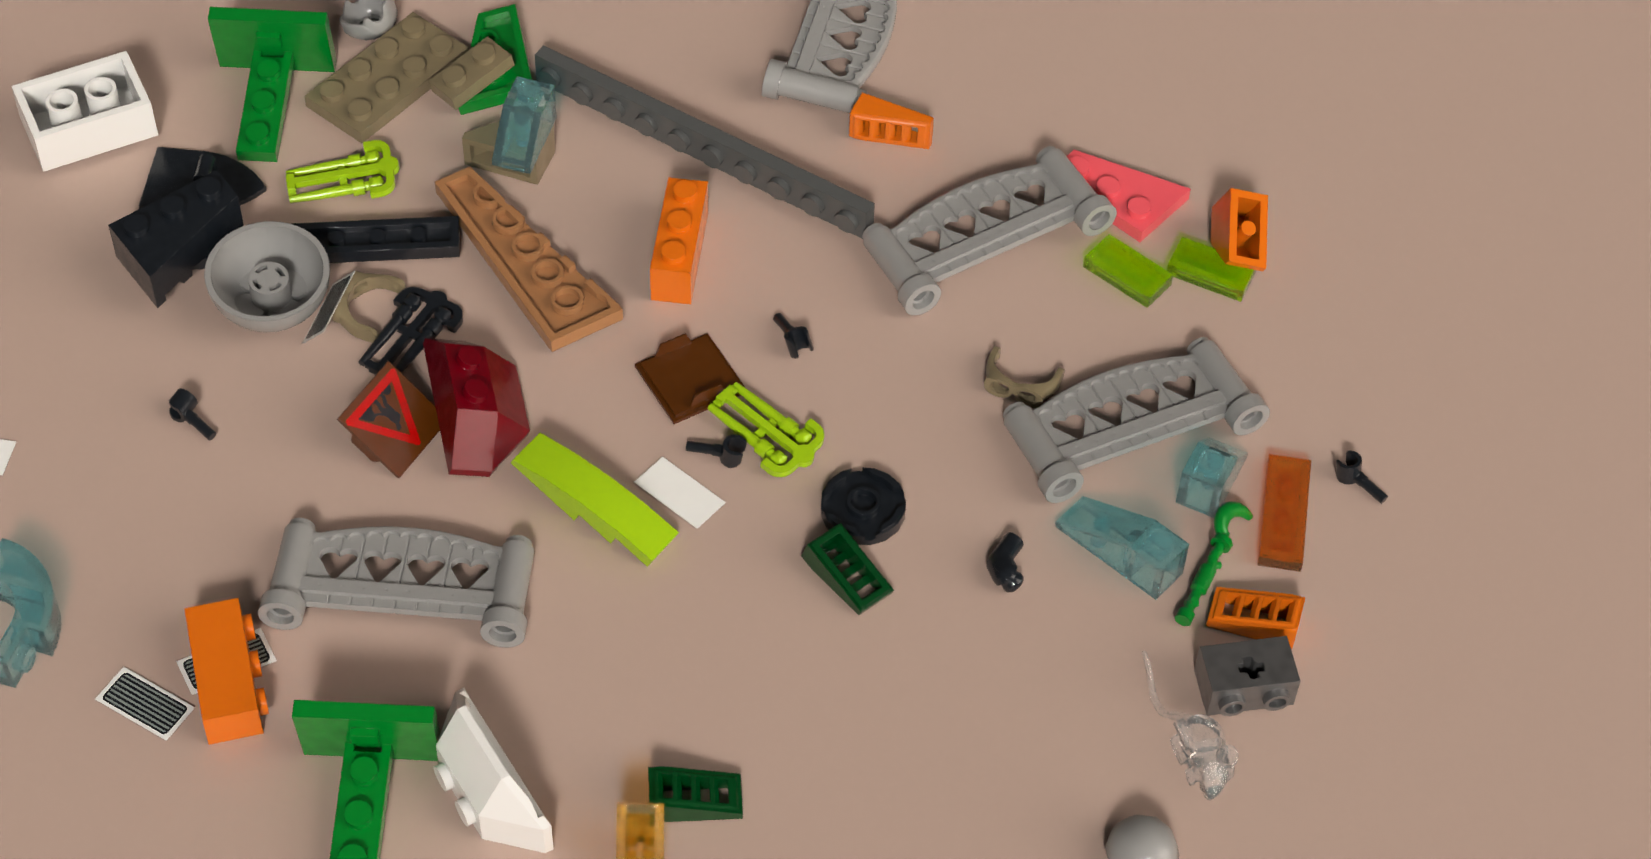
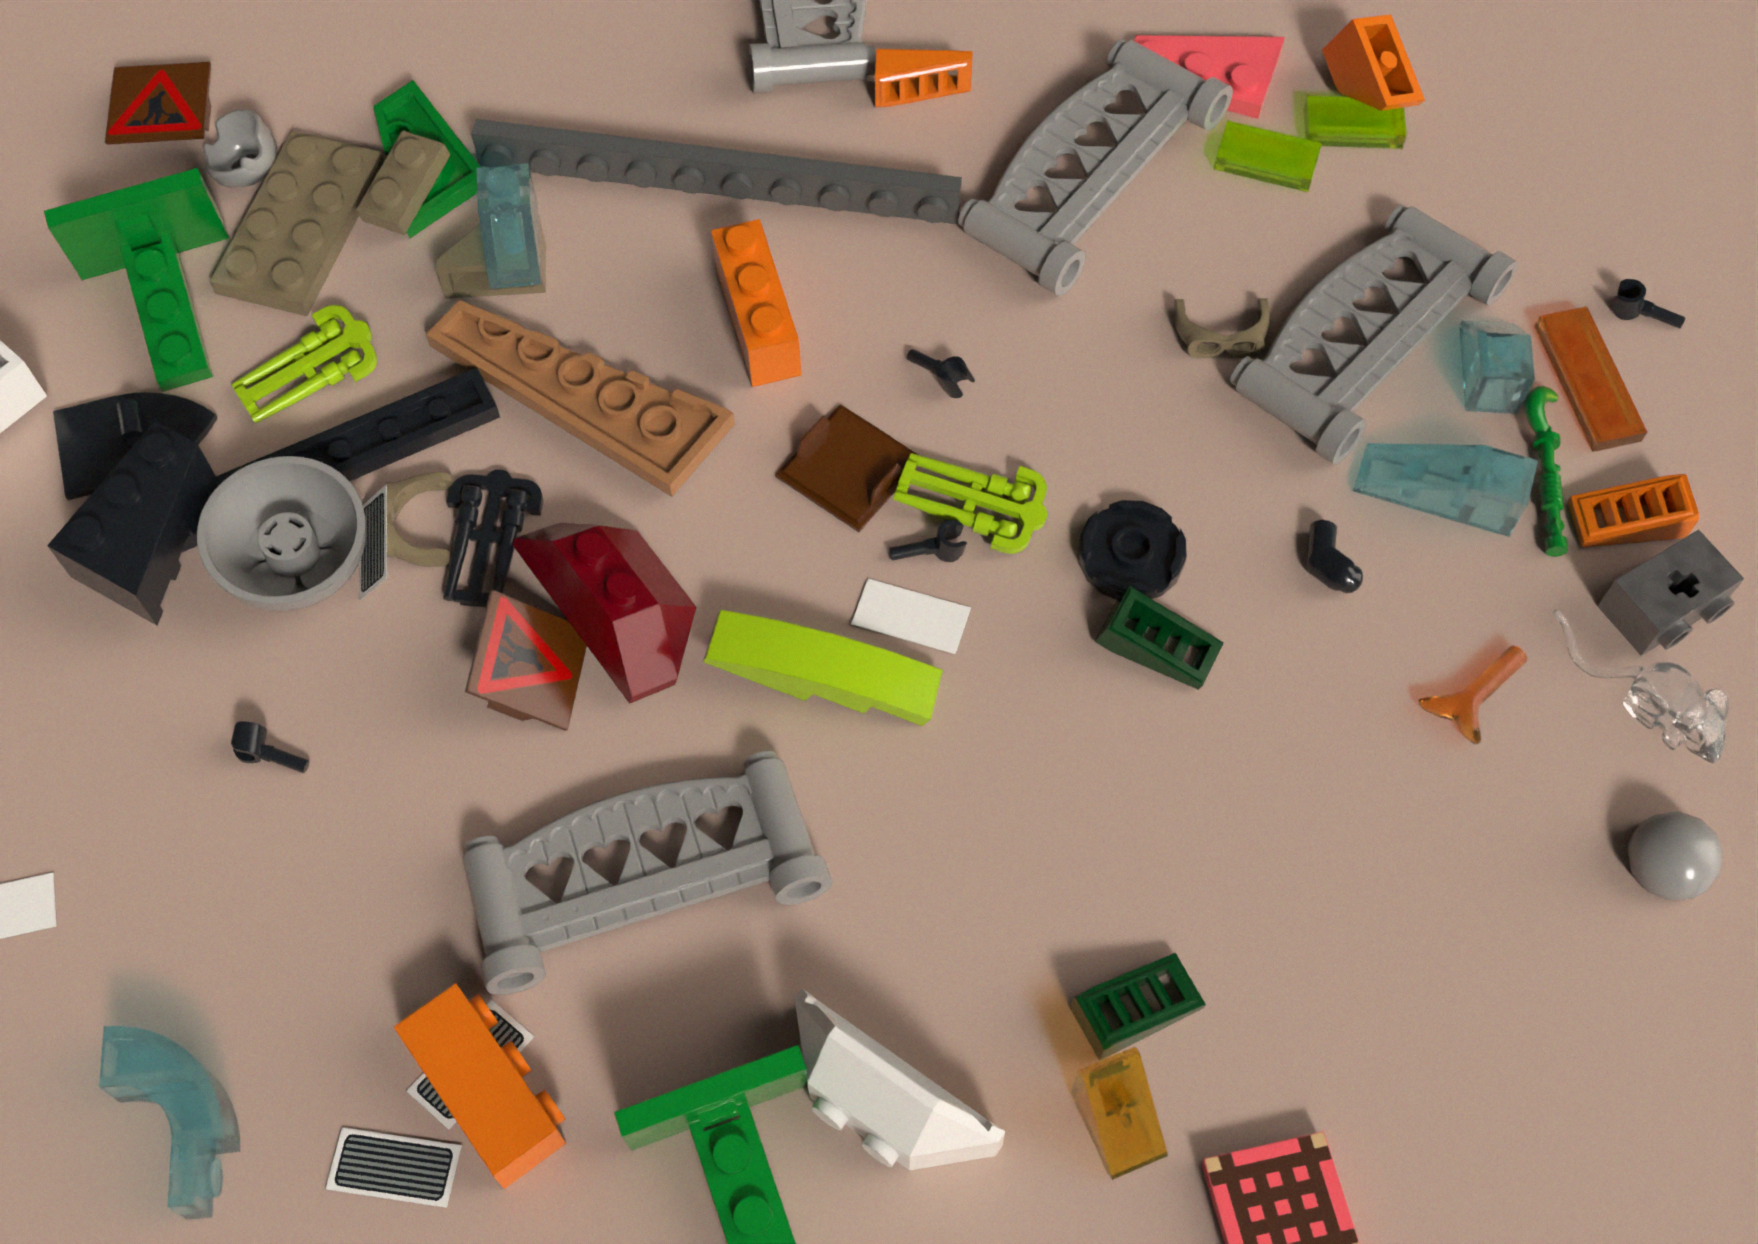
camera: 20 degrees left, 10 degrees up
none -> clear orange piece [1418,645,1527,745]

